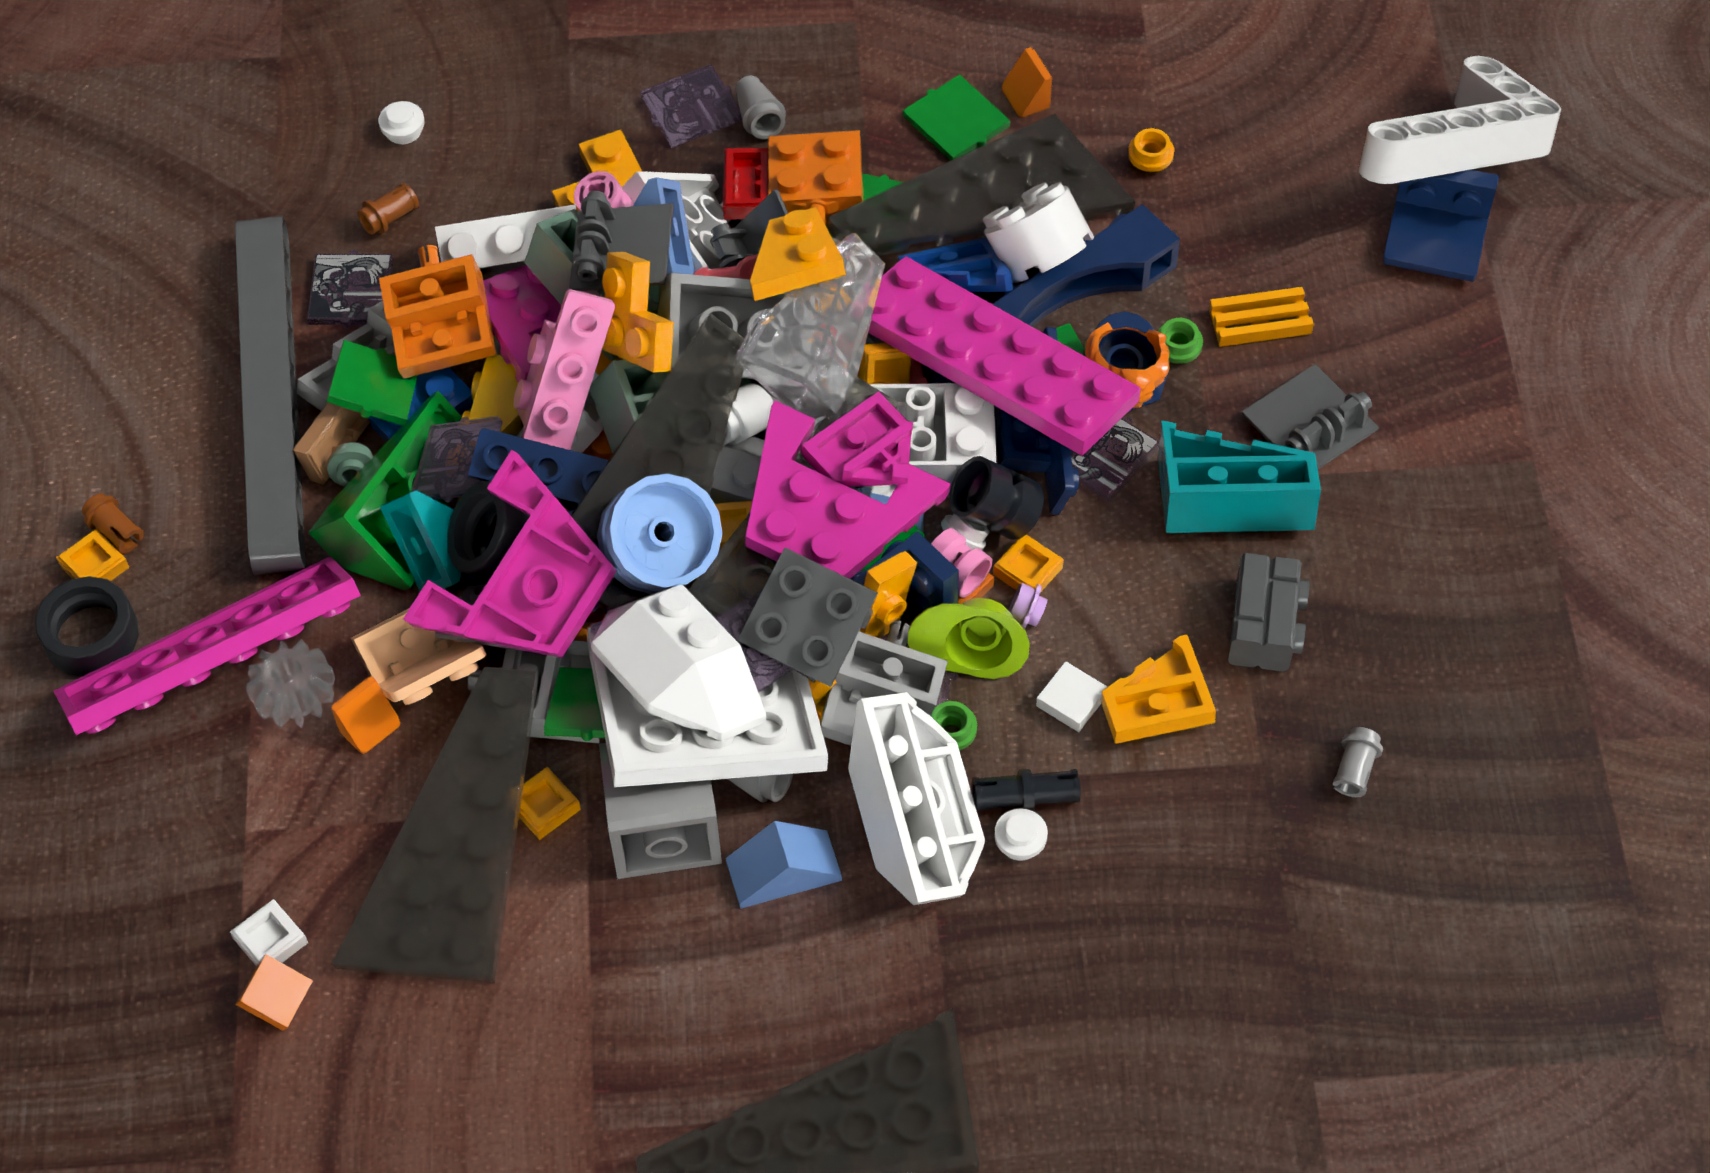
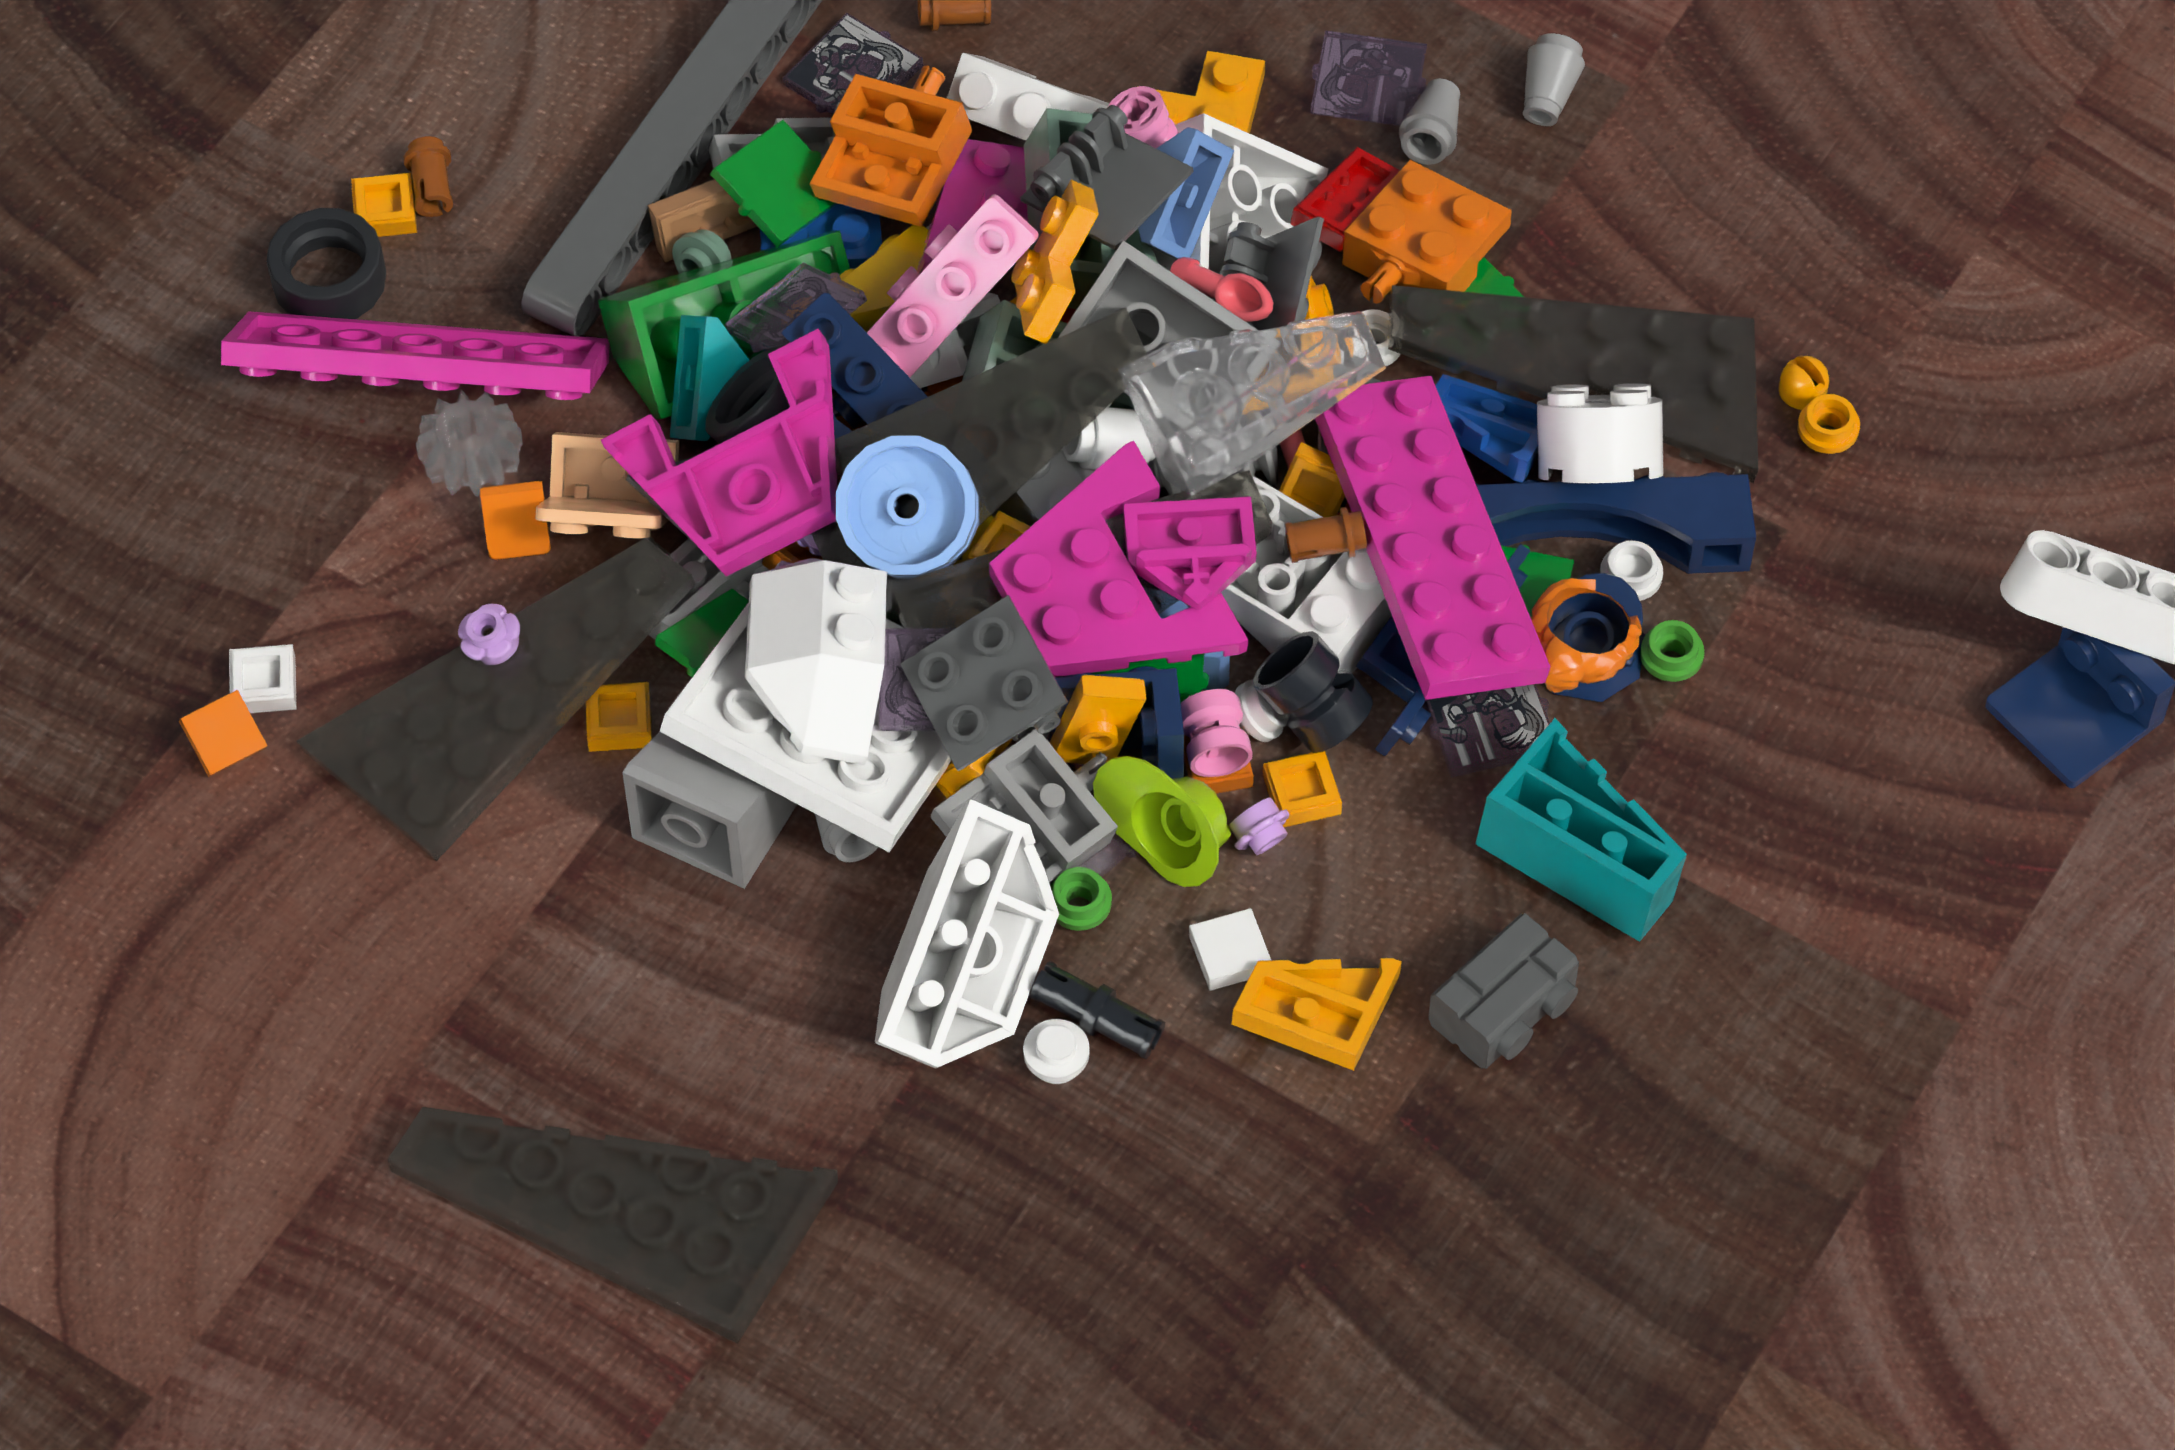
camera: 35 degrees right, 0 degrees up
medium blue slope [726,821,842,909] -> none
light orange wing [750,207,846,301] -> none
green piece [903,74,1010,163] -> none
orange slope [1002,47,1052,117] -> none
light orange tile [1209,287,1314,347] -> none
dark grey hinge [1241,364,1379,469] -> none
light grey pin [1333,727,1383,797] -> none
none -> lavender plate [458,604,520,665]
none -> dark orange pin [1284,507,1367,563]
none -> light grey cone [1523,33,1585,126]
none -> white plate [1600,541,1663,601]
none -> light orange hinge [1778,356,1829,410]

